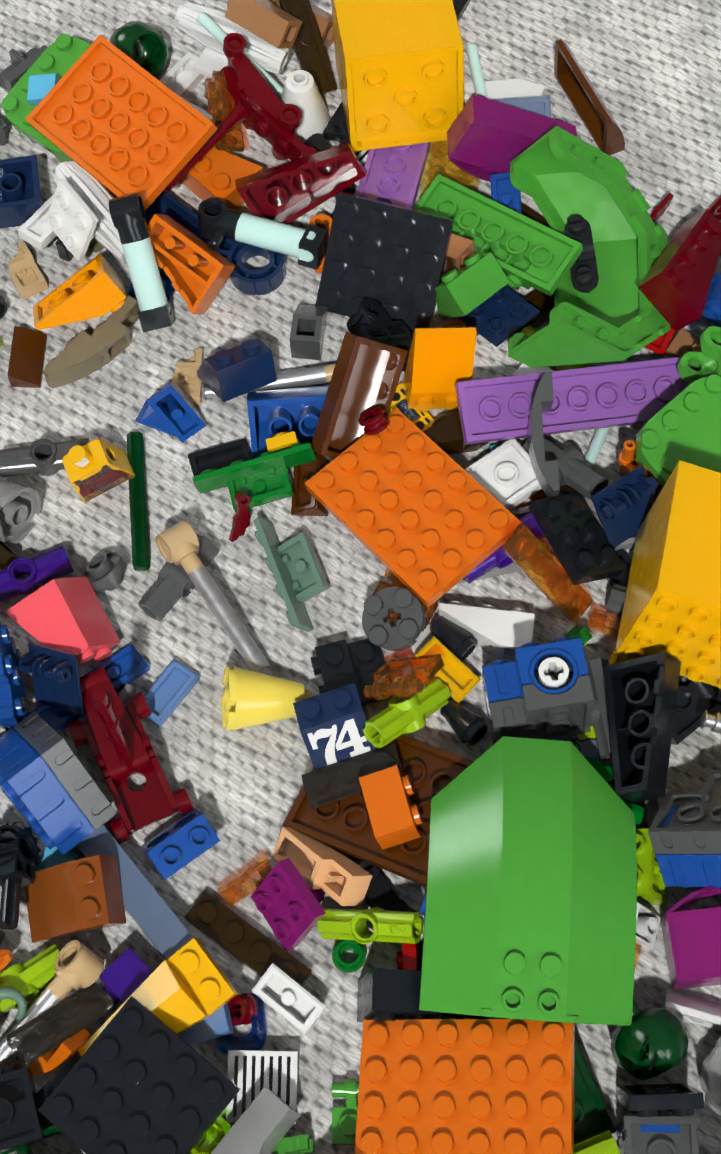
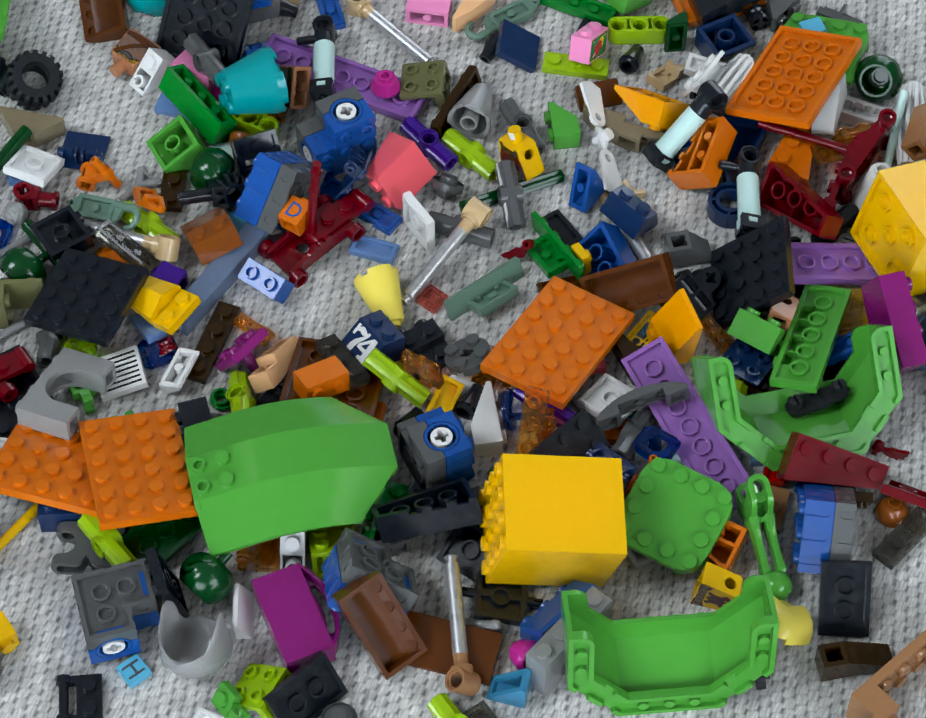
camera: 70 degrees right, 10 degrees down
dark red bush [358,406,390,436] -> none
none -> orange brick [278,195,309,236]
none -> white tile [402,190,435,251]
none -> clear red tile [416,284,448,314]
none -> lime piece [441,128,497,182]
none -> dark grey piece [495,160,526,231]
none -> clear blue piece [501,388,543,432]
none -> bright green slope [544,102,581,150]
none -> white piece [579,80,623,192]
none -> clear blue piece [634,425,681,461]

